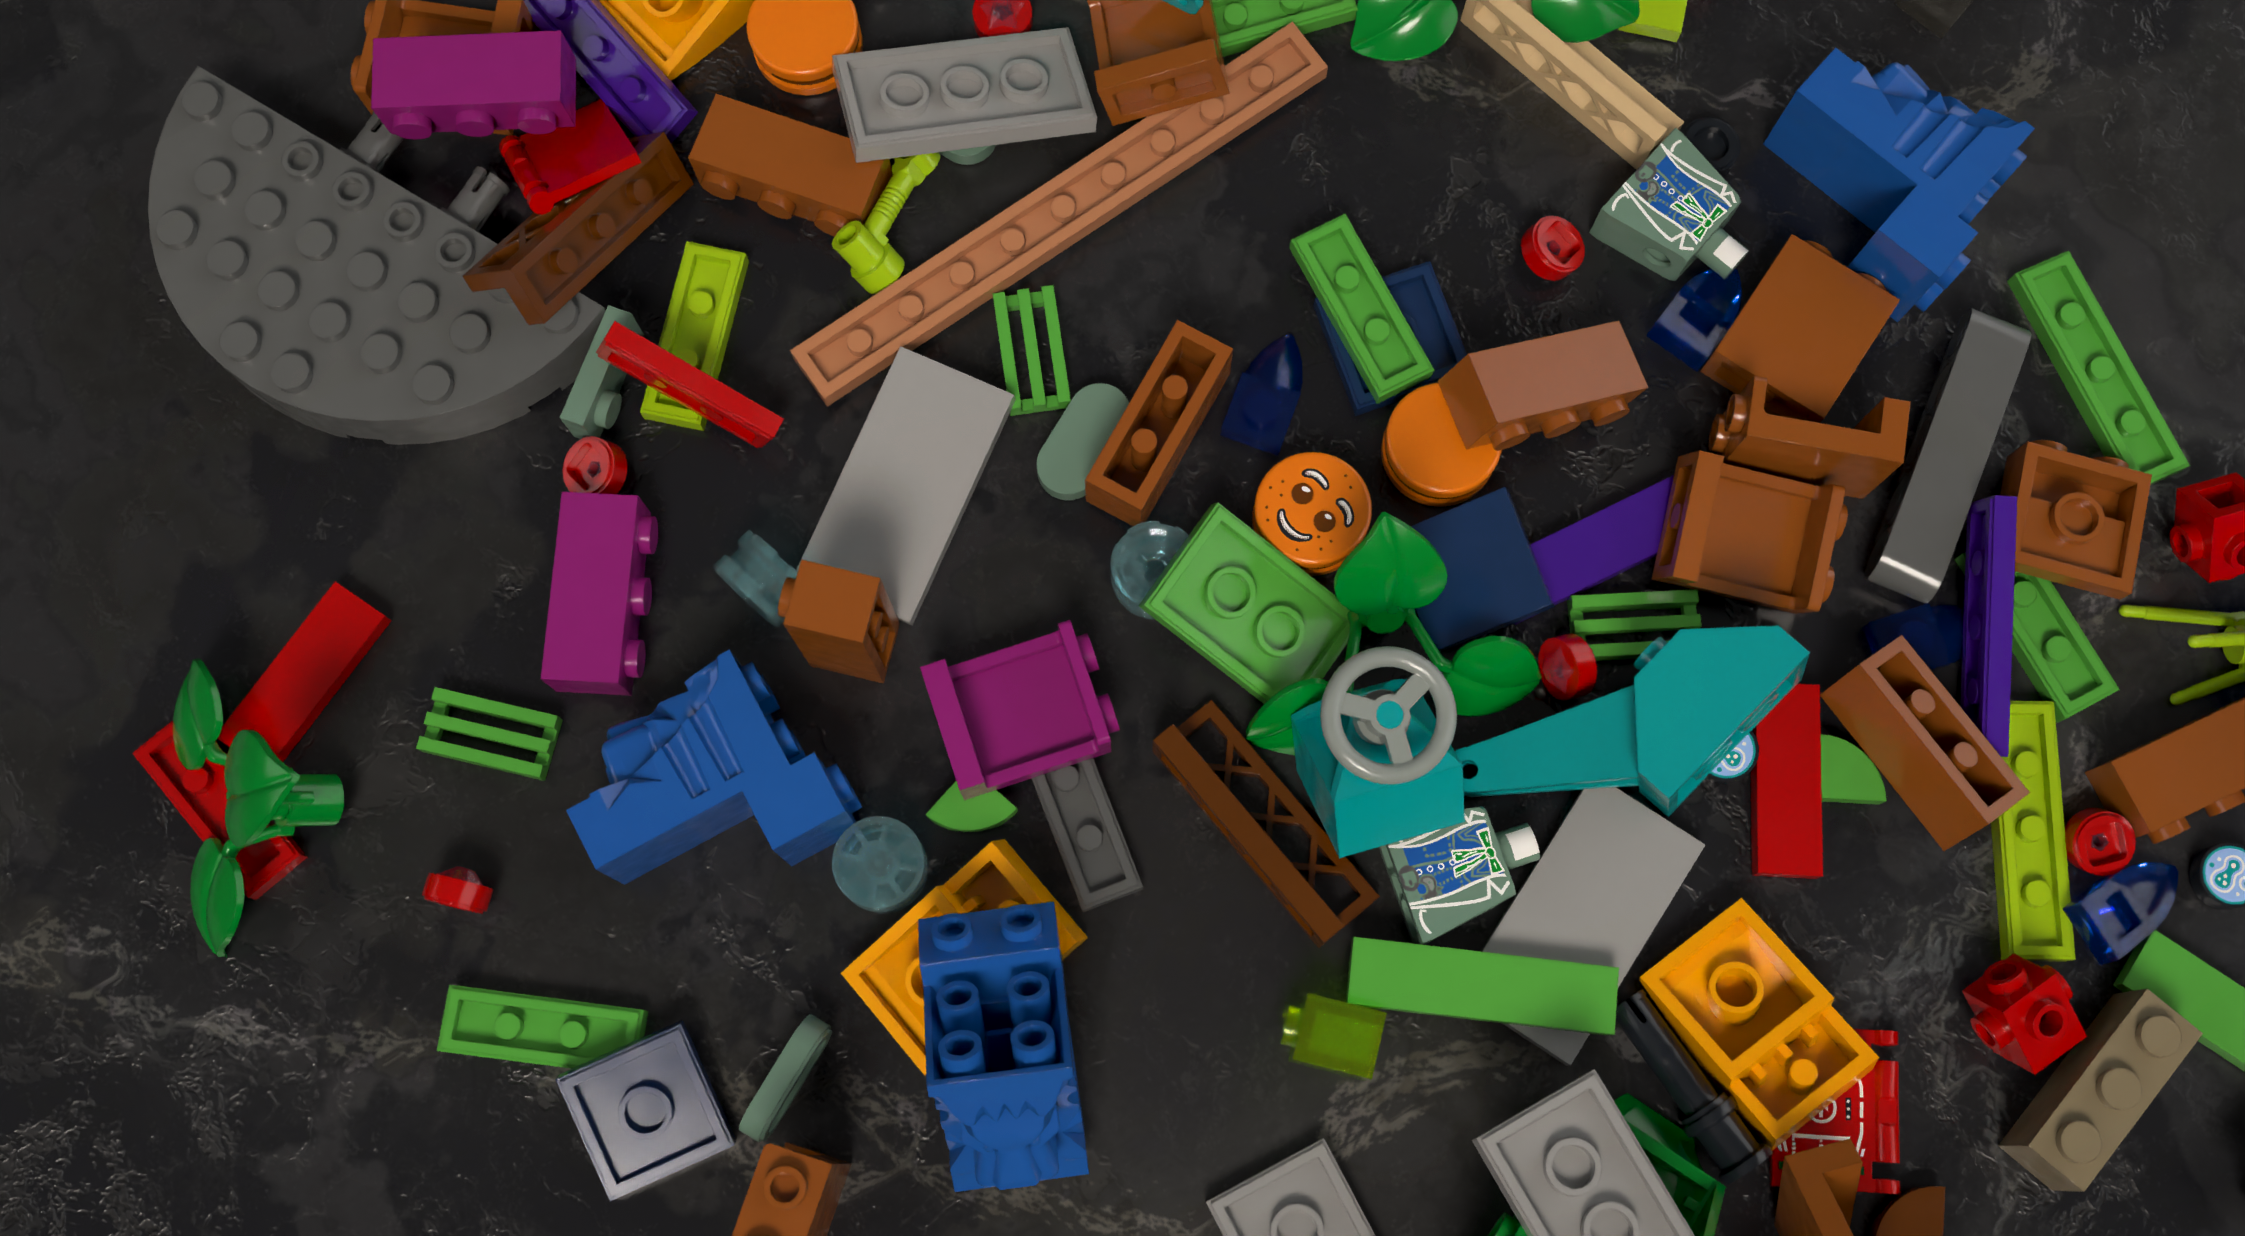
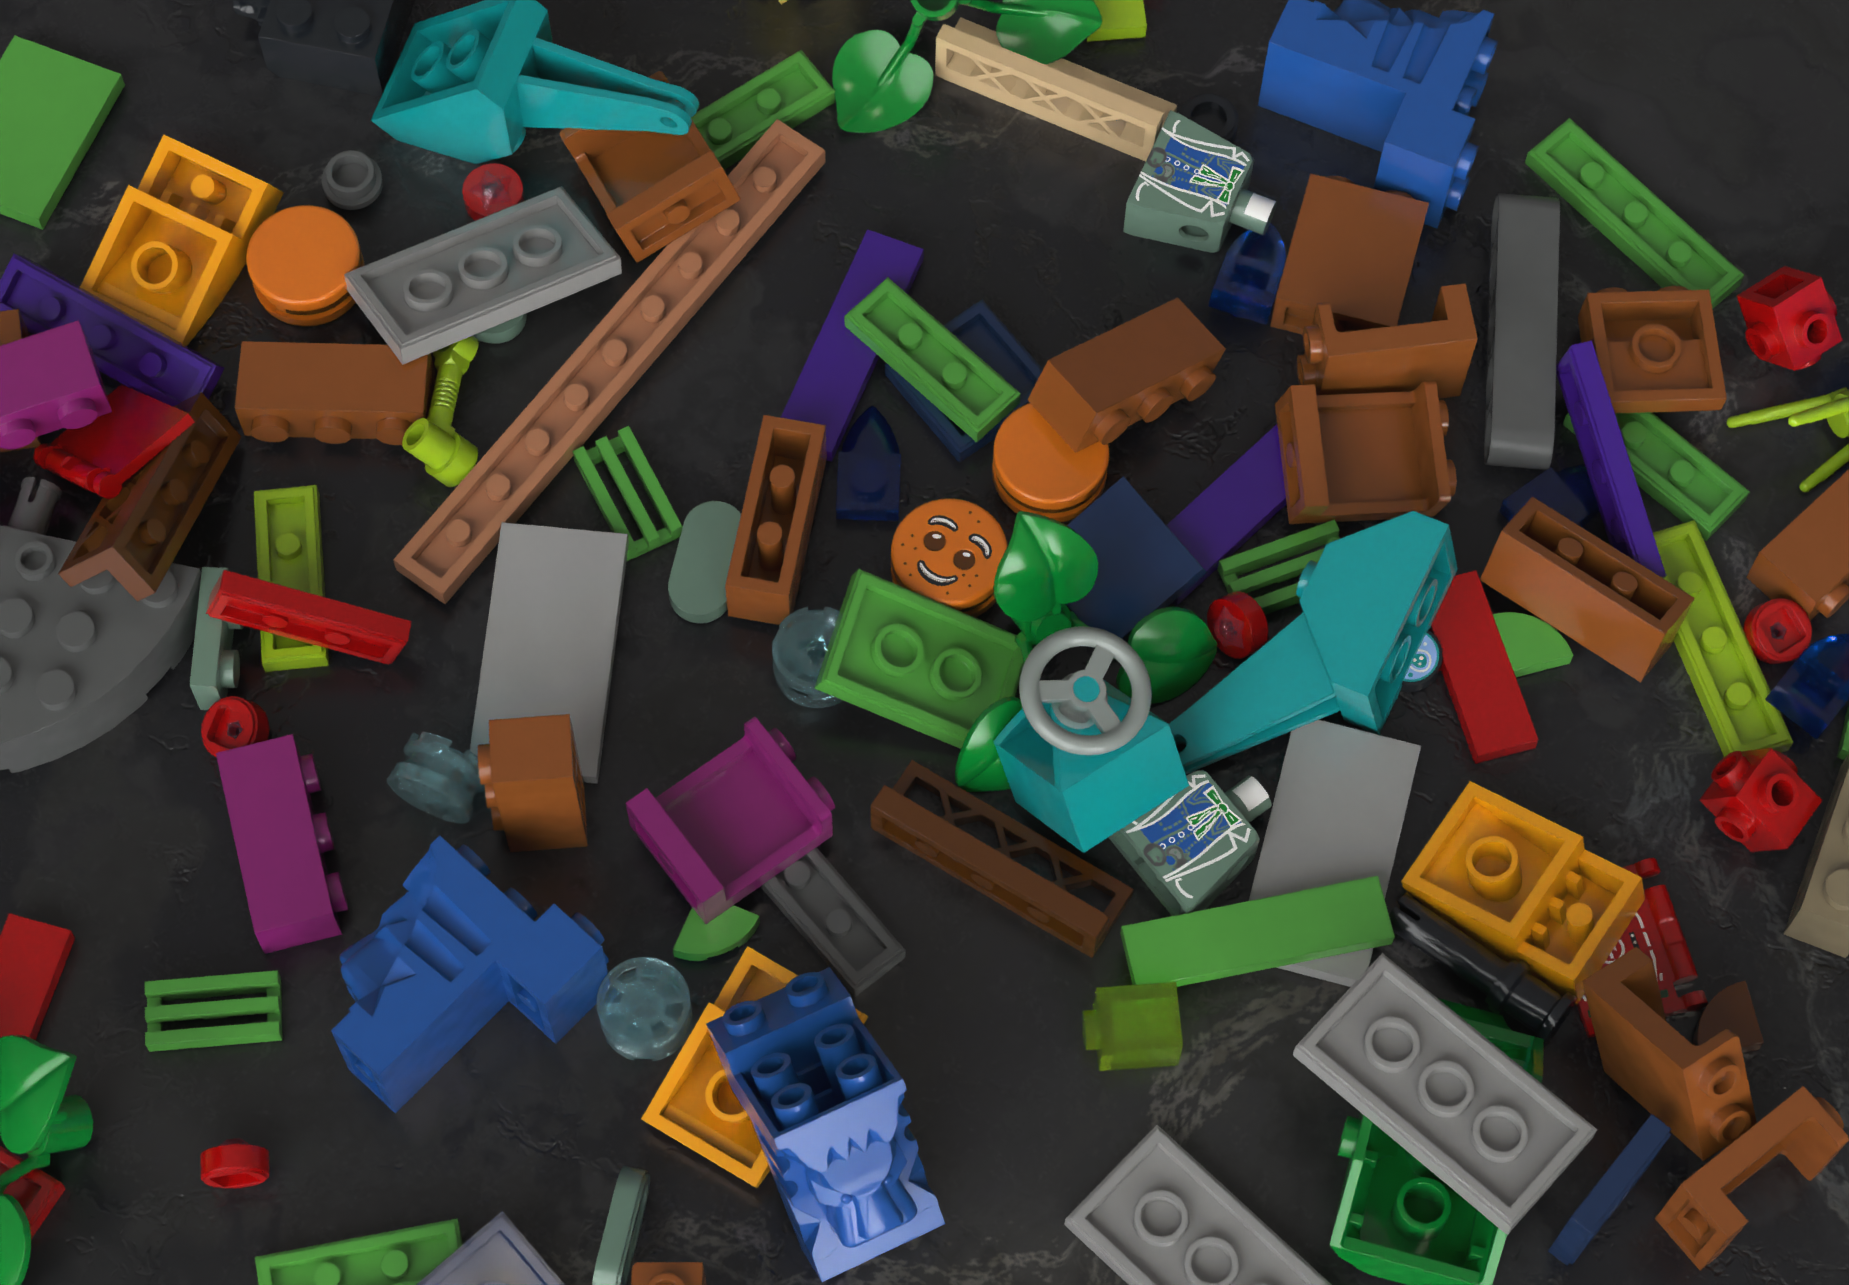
camera: 20 degrees left, 10 degrees down
red tile [1521,216,1585,281] -> none
none -> dark purple tile [780,229,924,462]

